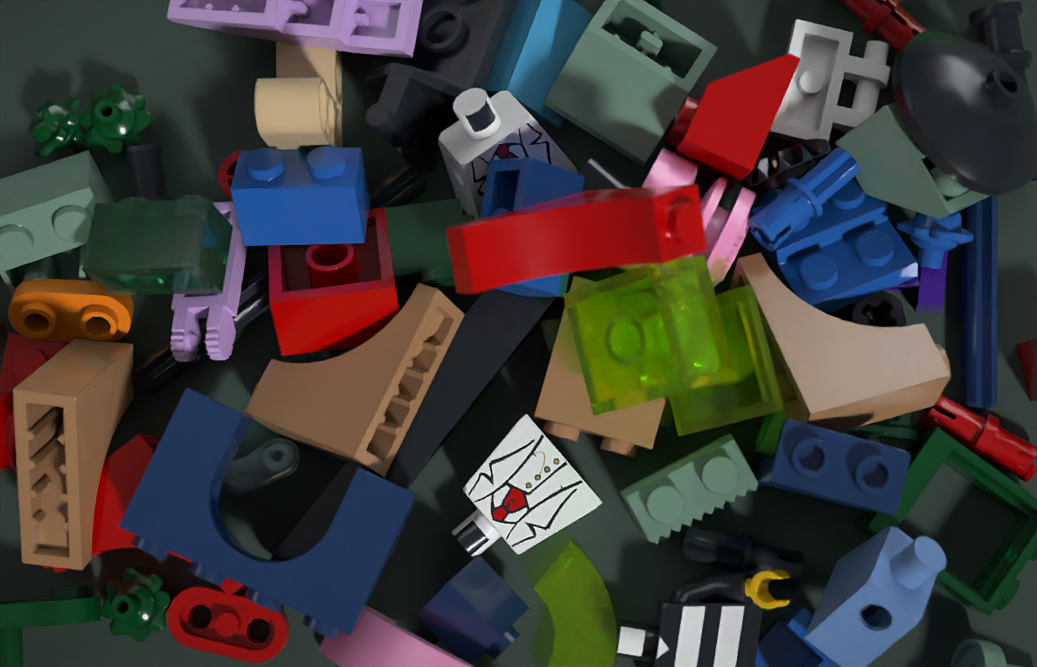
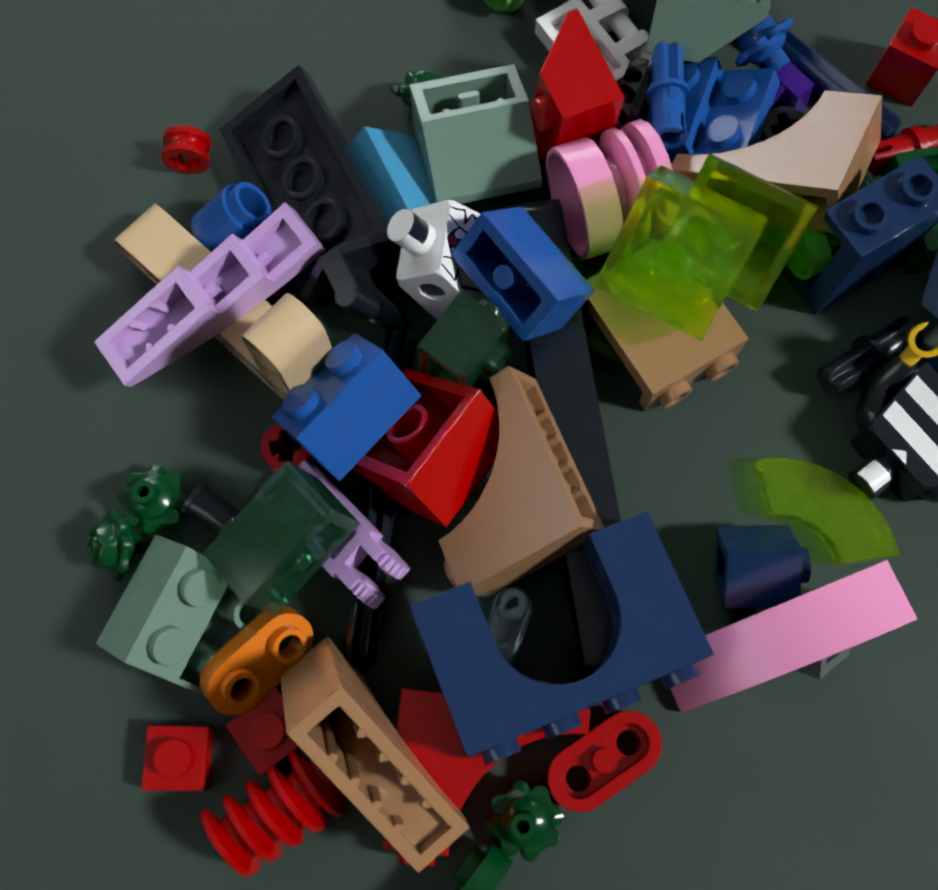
camera: 50 degrees left, 10 degrees down
red arch [446,184,707,294] -> none
white torso [451,414,602,559] -> none
sand green brick [619,434,758,544] -> none

